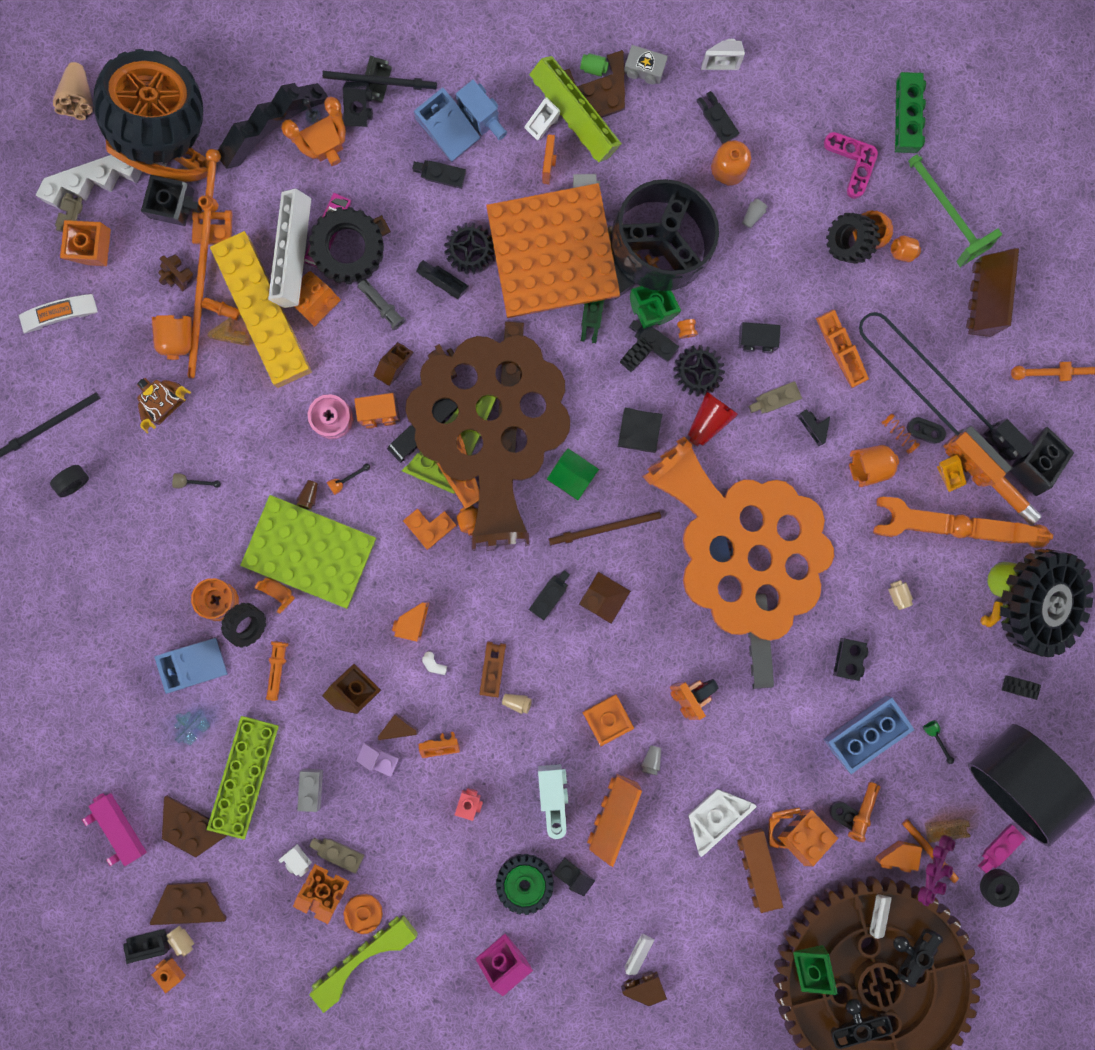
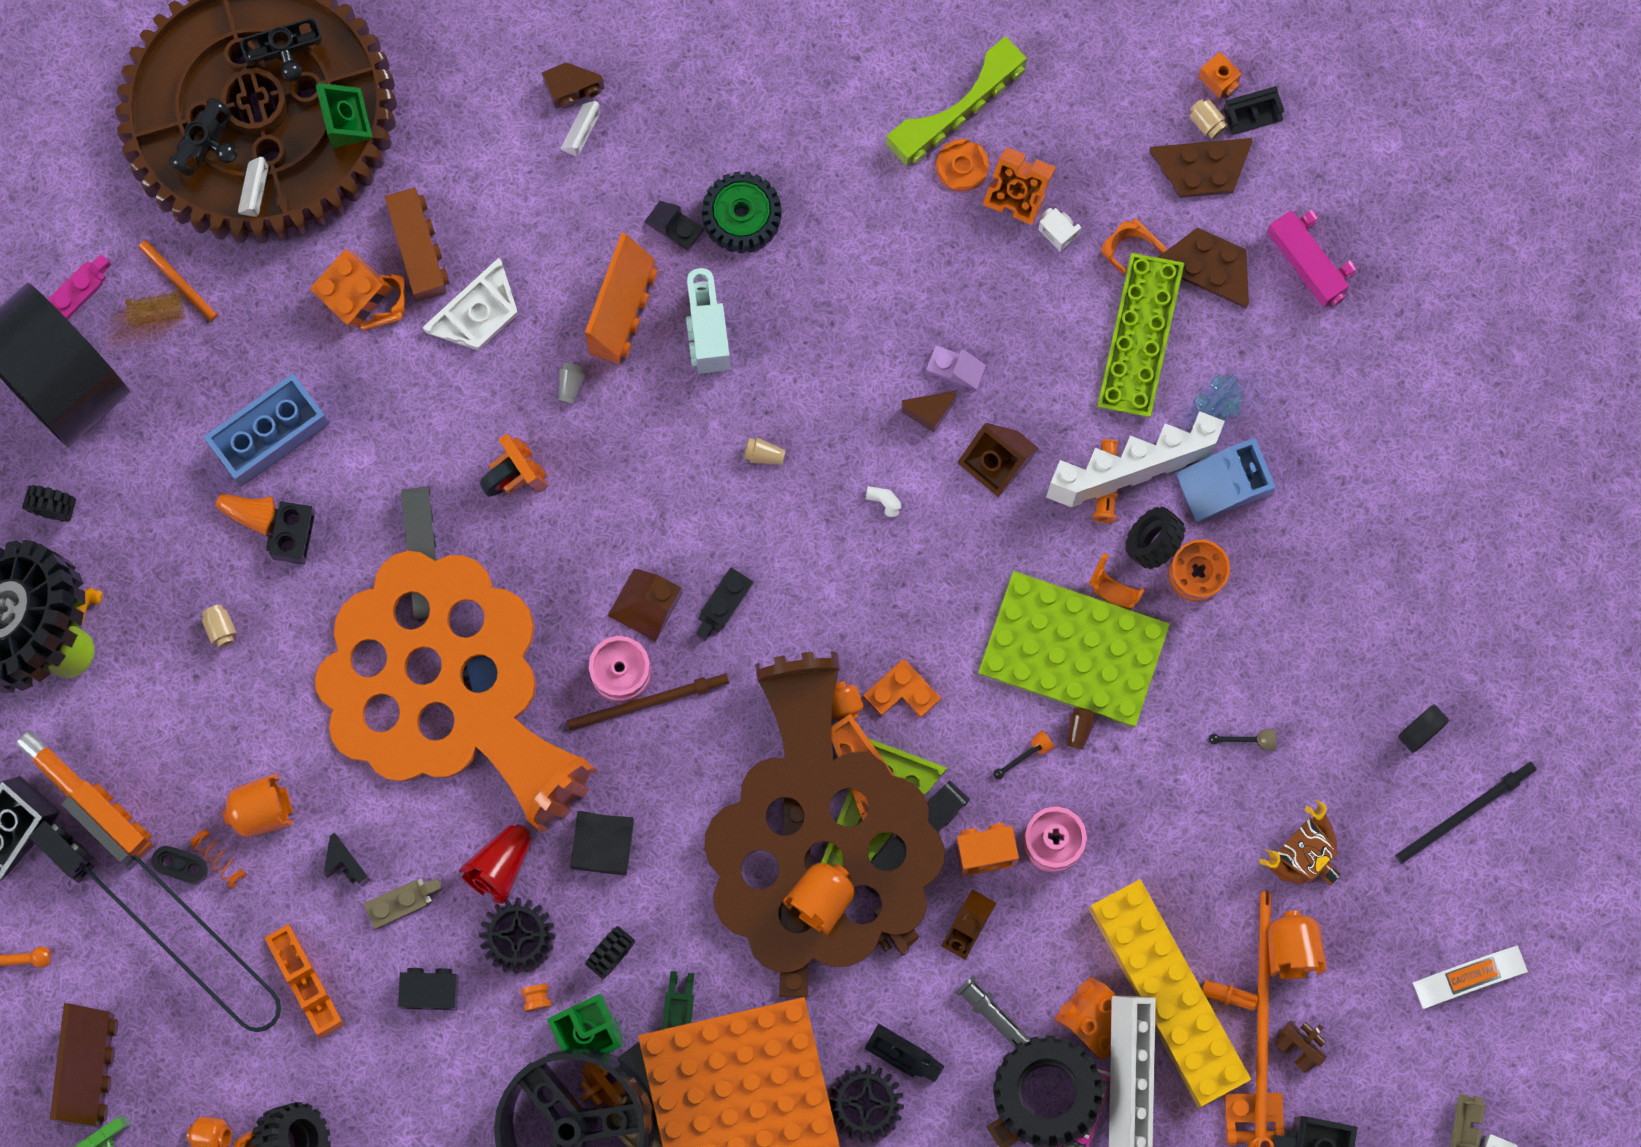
camera: 175 degrees left, 10 degrees down
orange slope [60,220,111,266] -> none
clear yellow slope [207,317,250,346] -> none
light grey brick [297,768,323,812] -> none
dark tan hinge [309,838,364,874] -> none
orange slope [392,602,429,642] -> none
orange plate [418,732,460,758] -> none
coral brick [455,788,483,821] -> none
dark pink slope [476,934,533,996] -> none
dark orange plate [479,641,506,698] -> none
green slope [547,448,599,500] -> none
orange plate [582,694,635,747] -> none
black hinge [629,320,679,362] -> none
black plate [829,801,859,830] -> none
orange pin [848,782,881,842] -> none
orange piece [873,497,1053,549] -> none
orange slope [875,841,922,873] -> none
magenta plant [918,835,955,906] -> none
hinge [923,720,954,764] -> none
light orange slope [937,455,967,492] -> none
black tyre [980,869,1019,908] -> none
none -> orange piece [215,493,276,536]
none -> bright pink wheel [589,636,651,703]
none -> orange cylinder [783,863,854,936]
none -> white brick [1046,411,1225,507]
none -> orange helmet [1101,218,1167,275]

